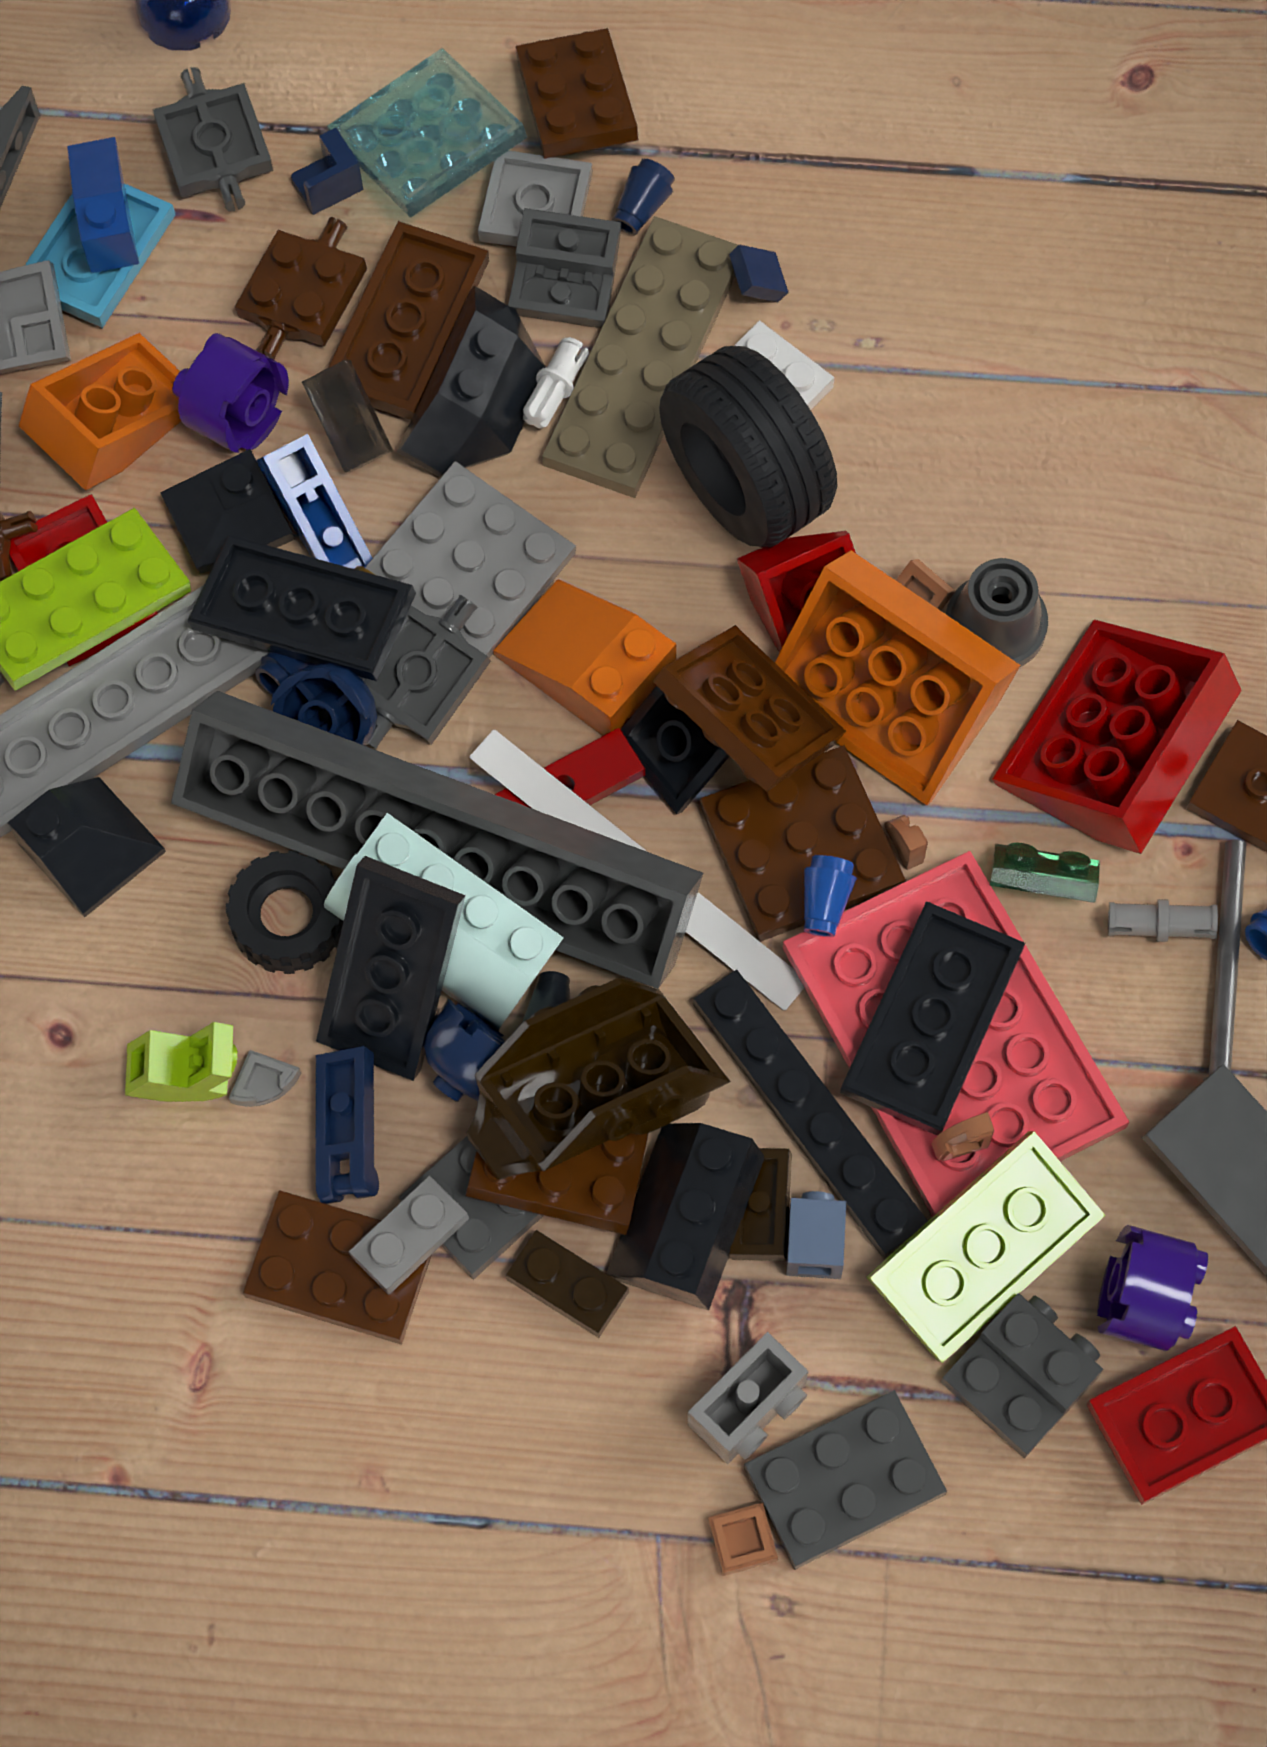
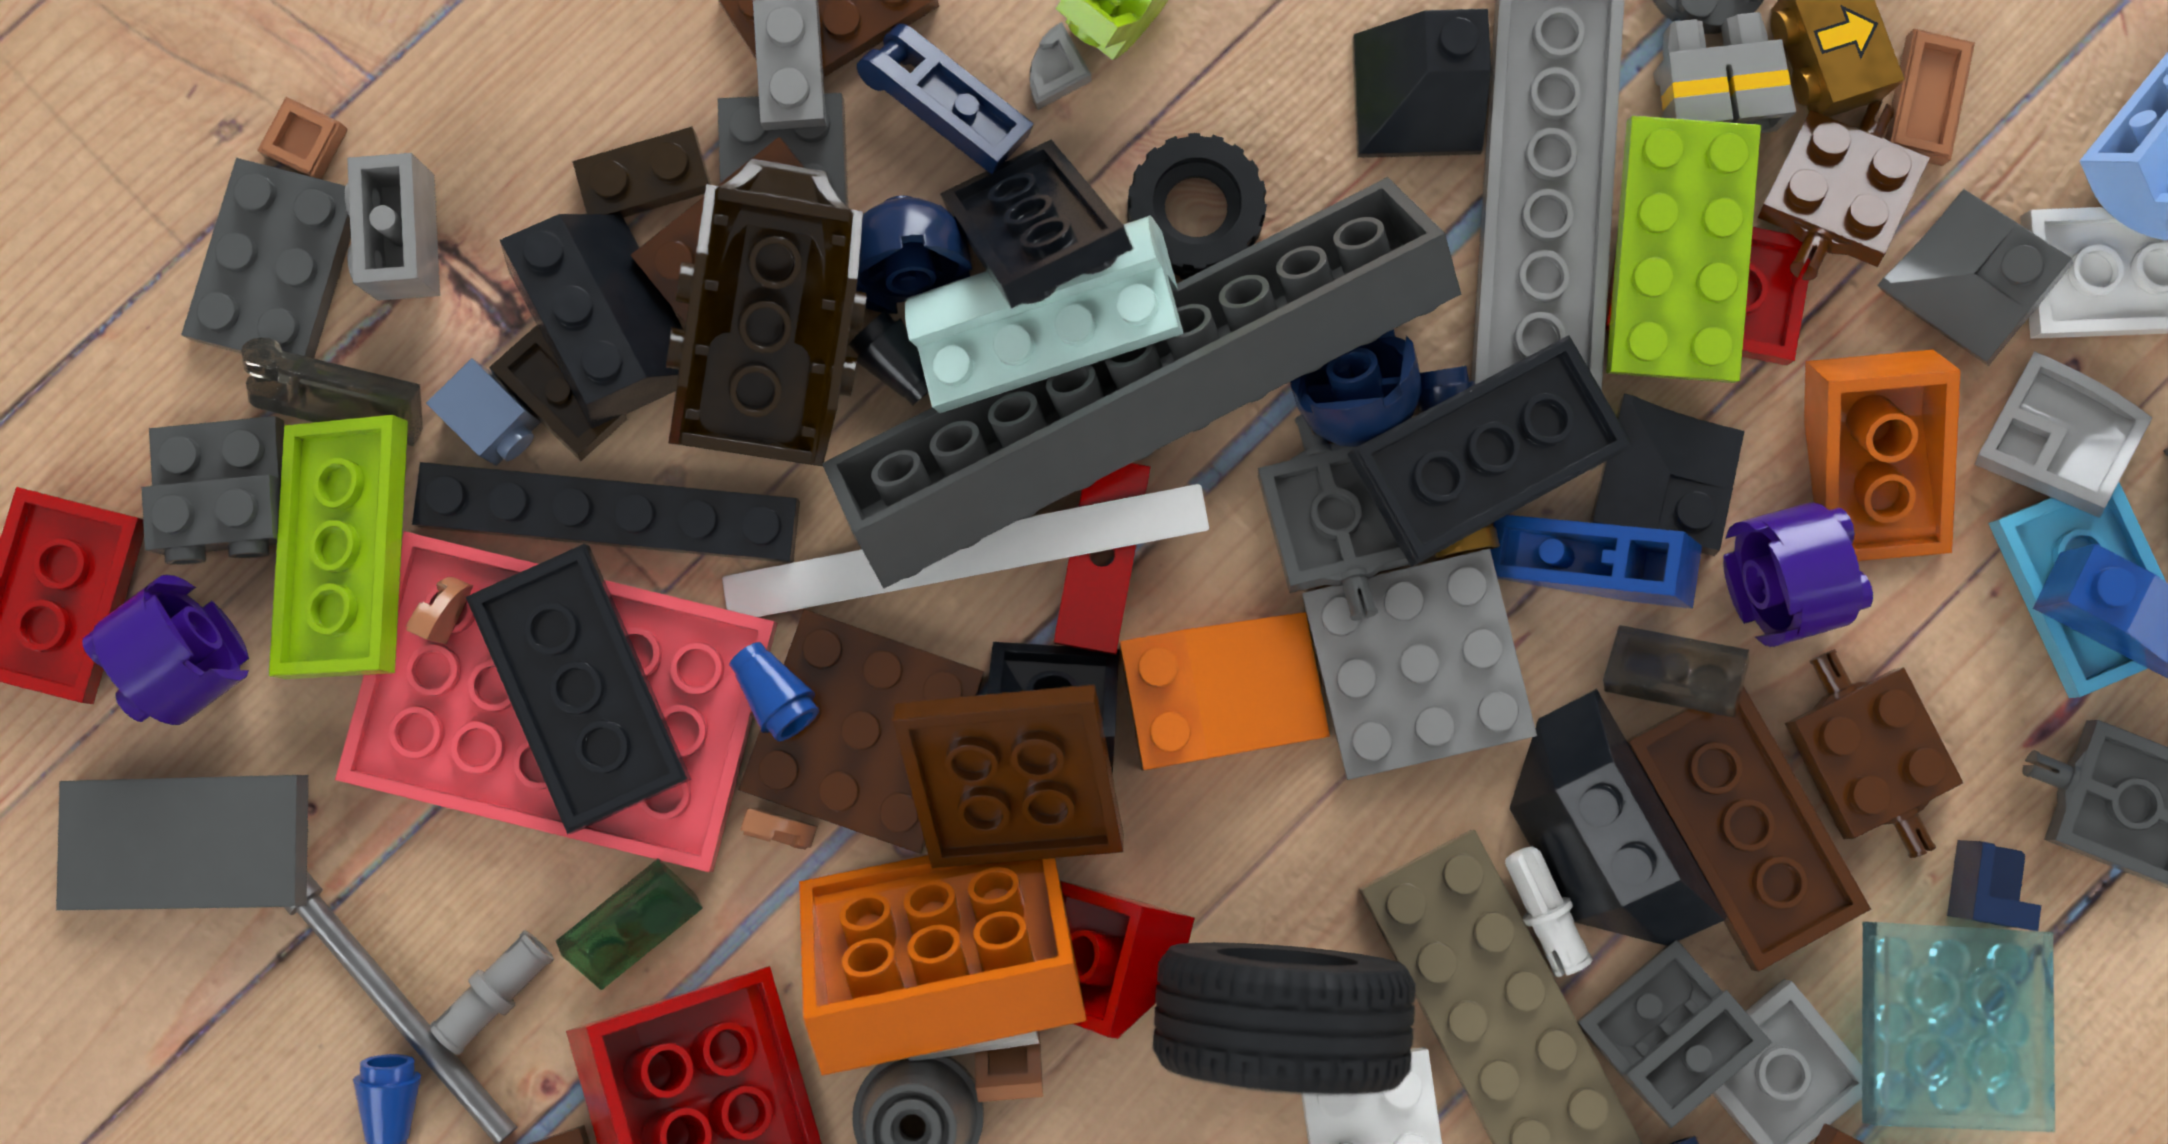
camera: 130 degrees right, 15 degrees up
none -> clear smoke plate [241,337,423,446]

